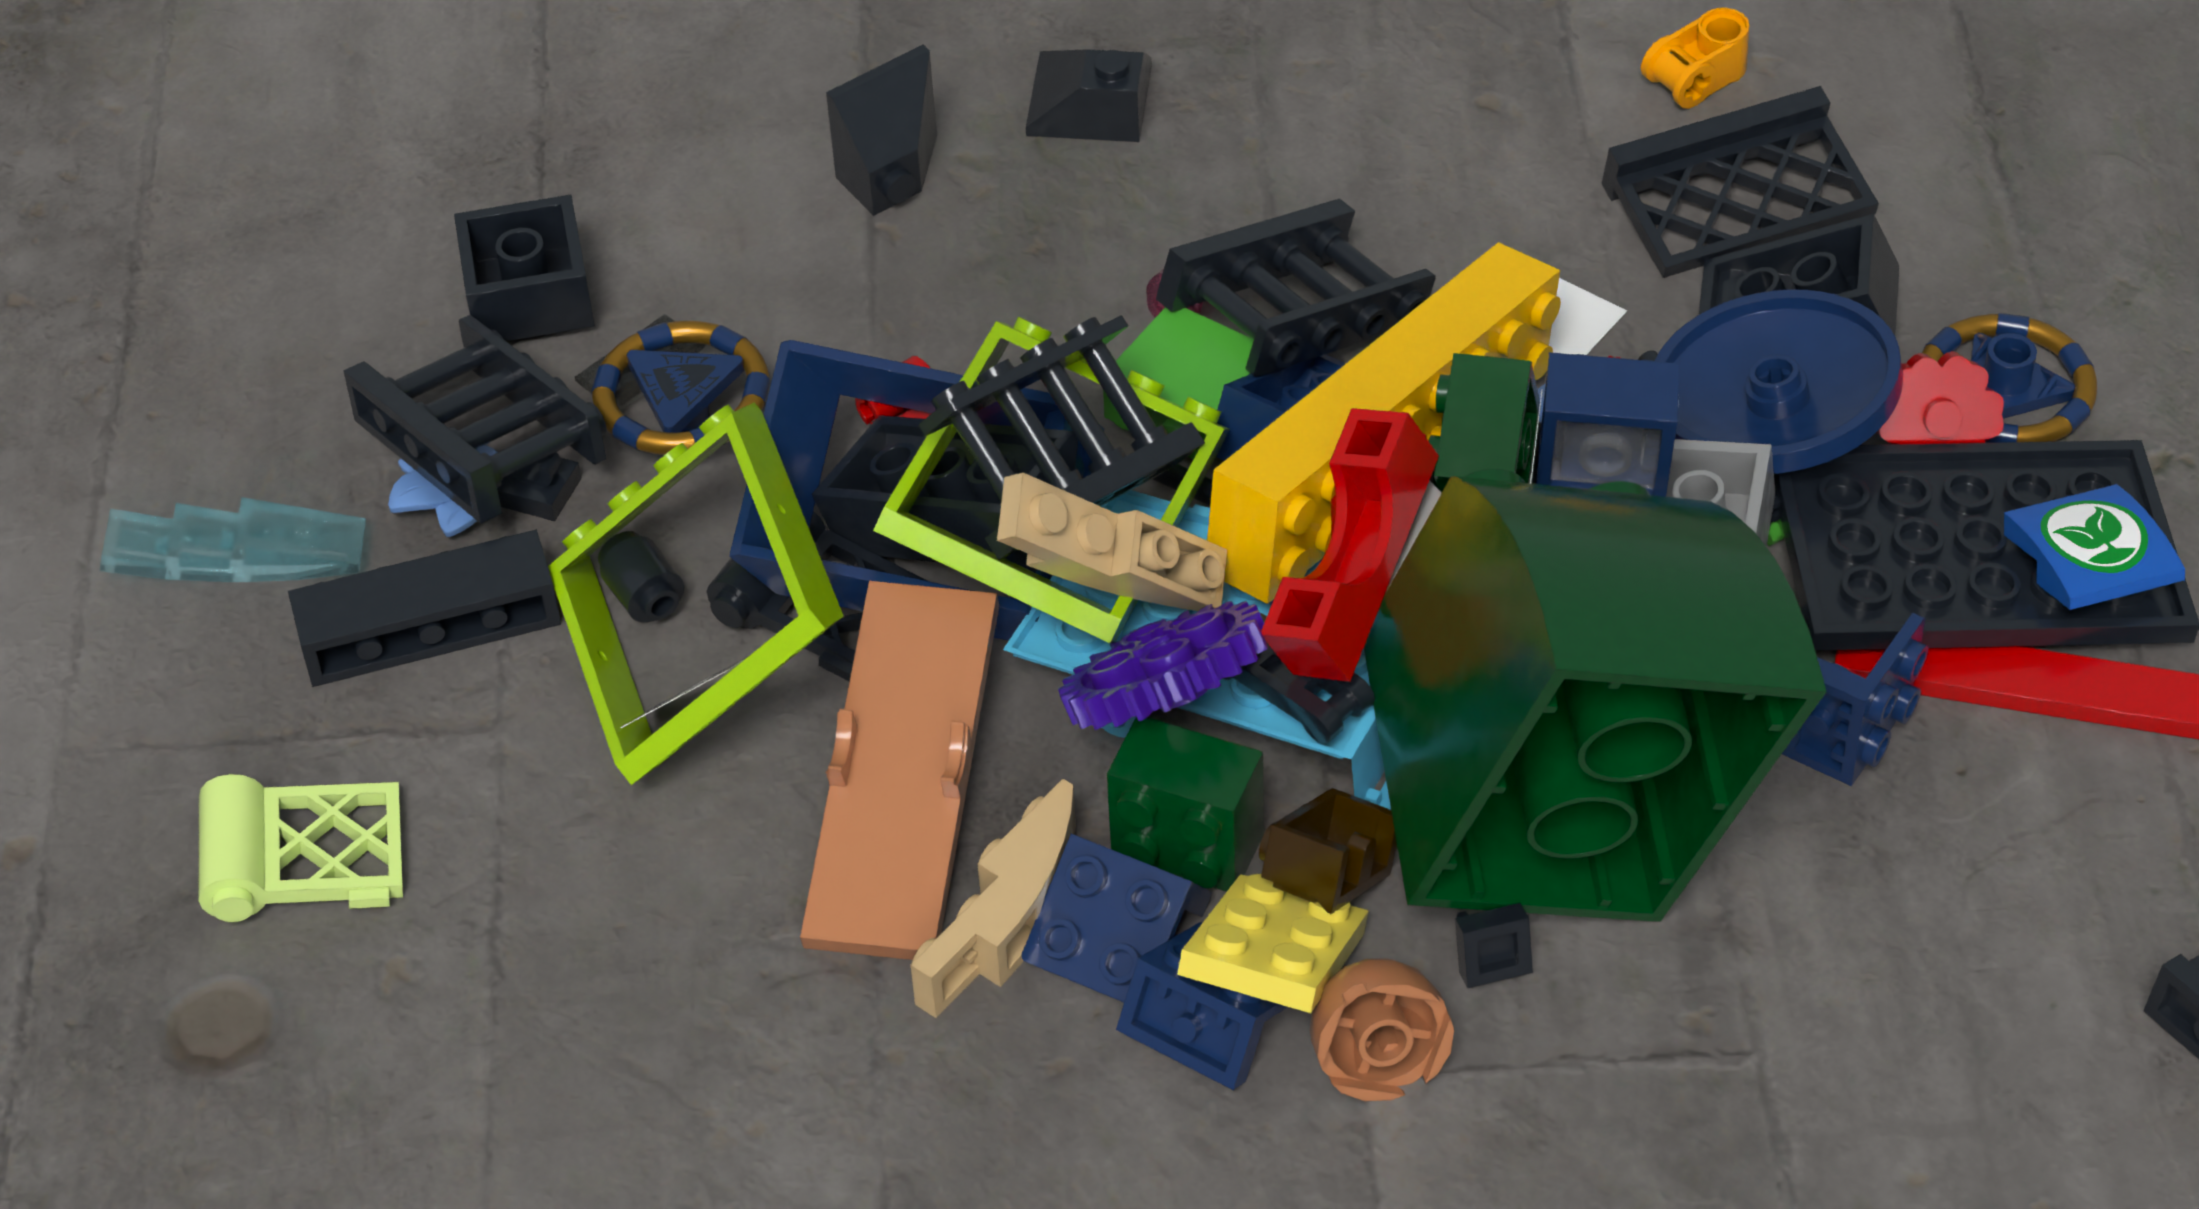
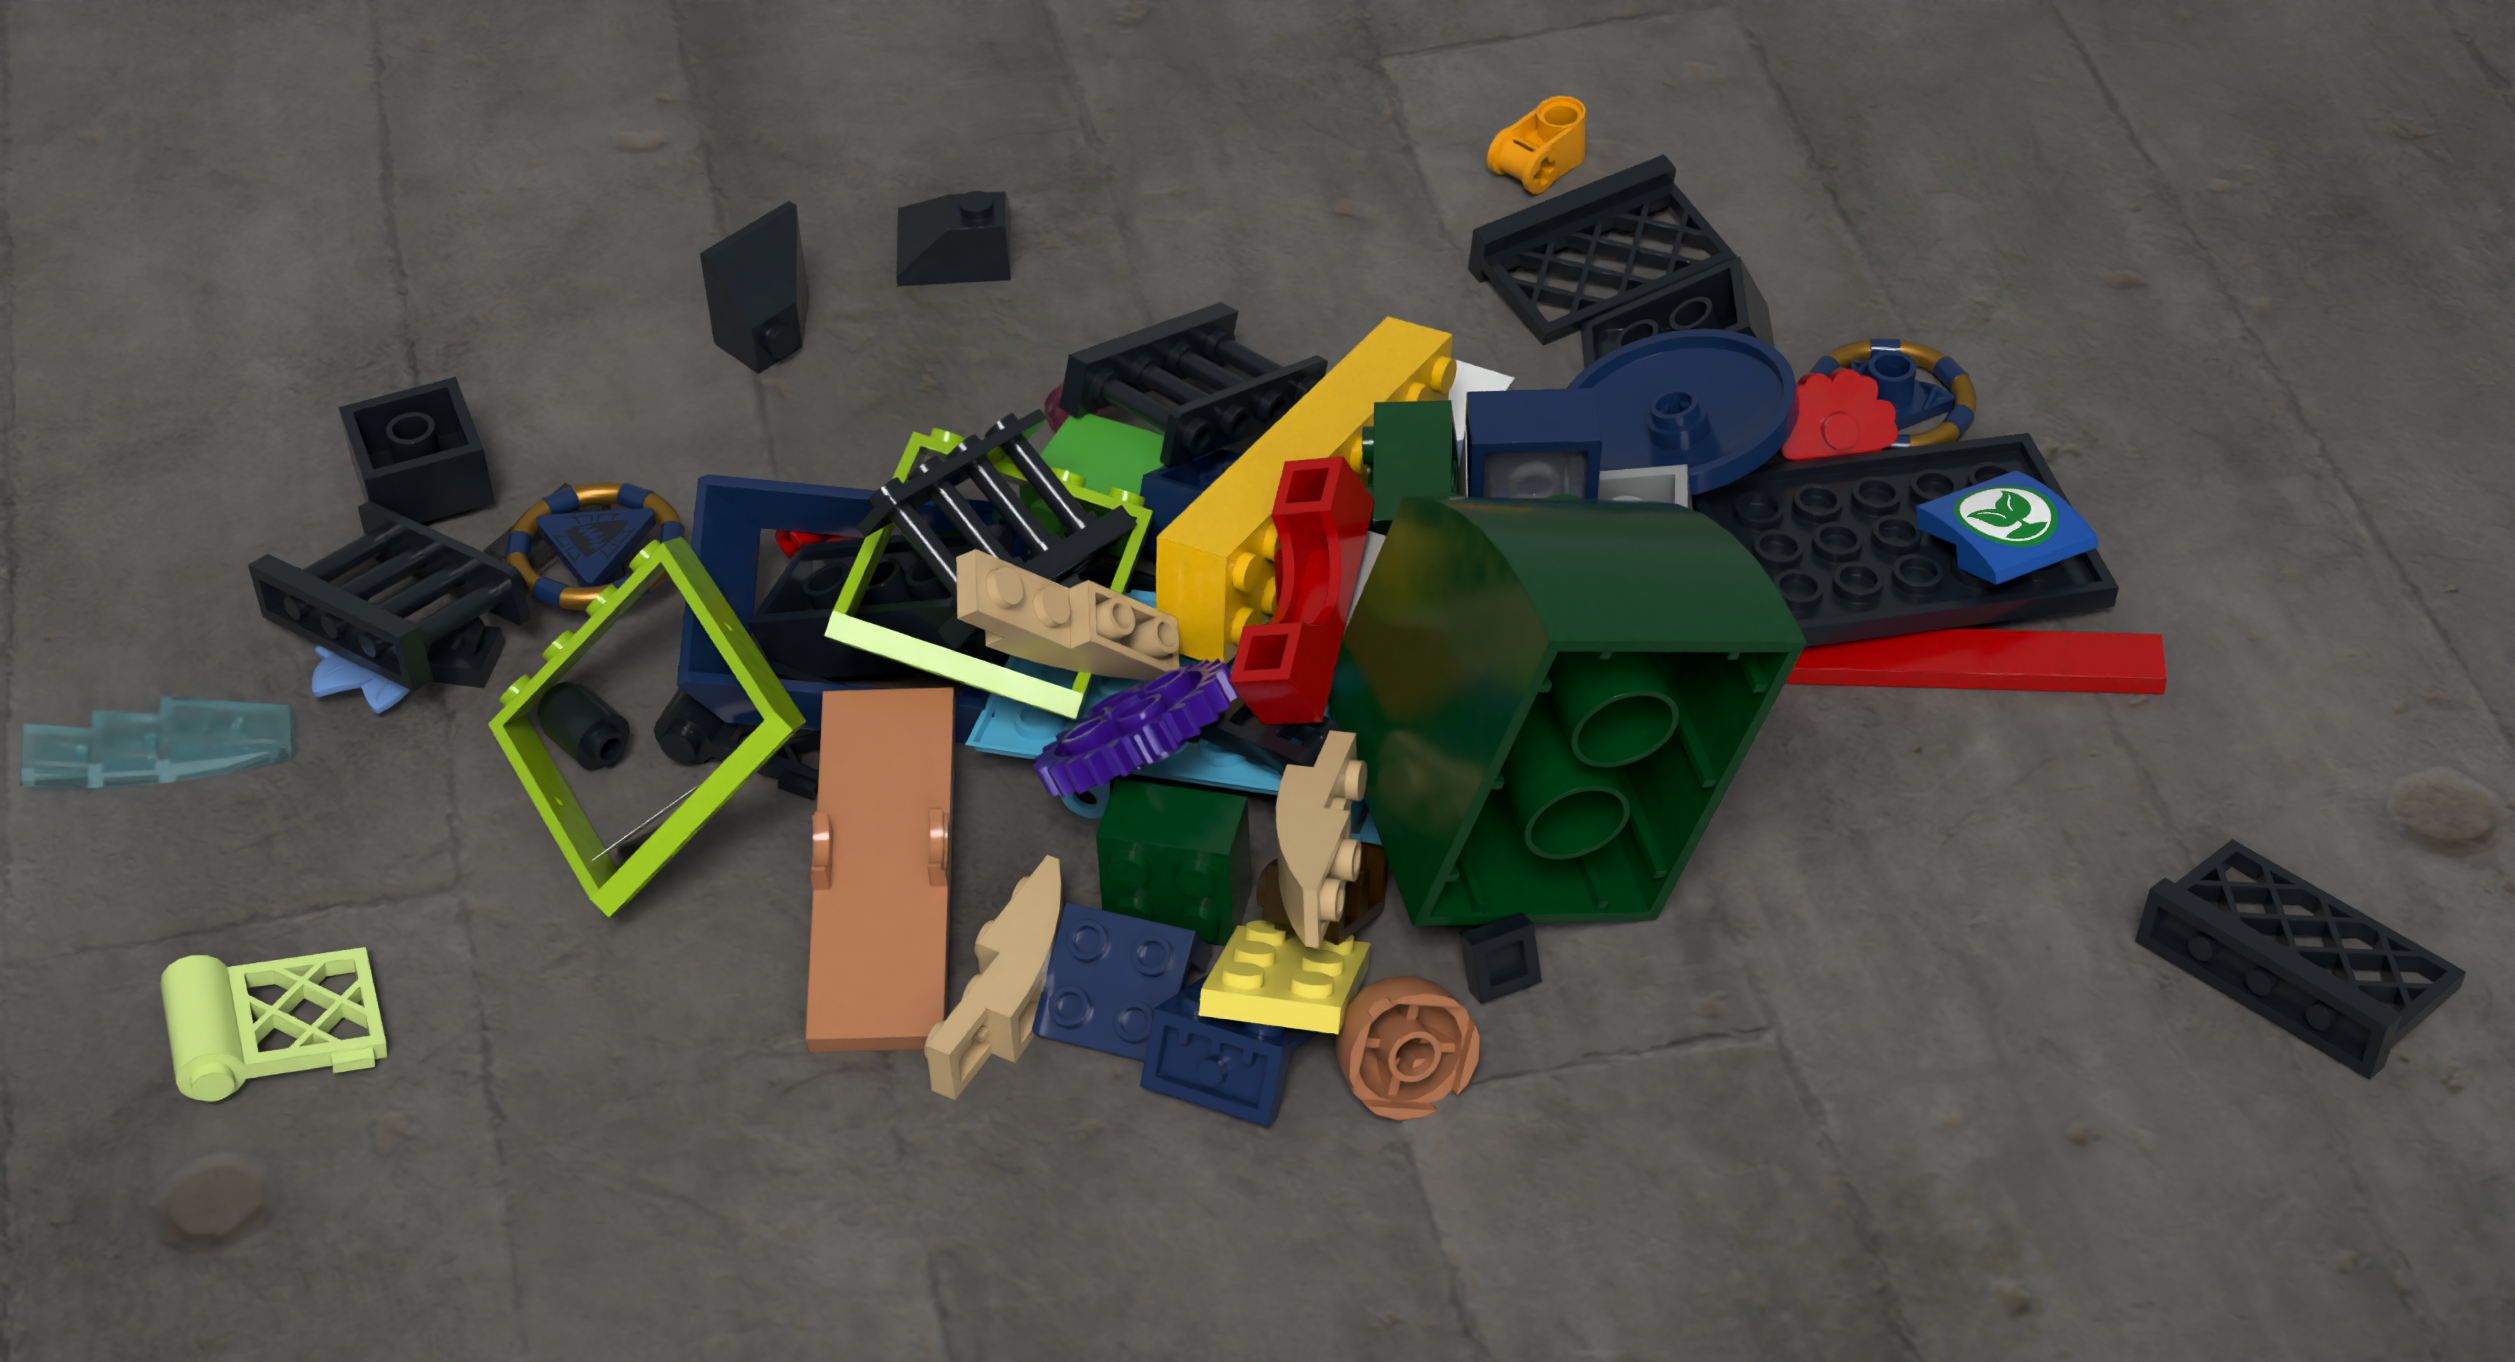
camera: 10 degrees left, 5 degrees down
black brick [288,529,561,687] -> none
dark blue bracket [1782,613,1929,786] -> none
none -> tan slope [1276,730,1367,948]

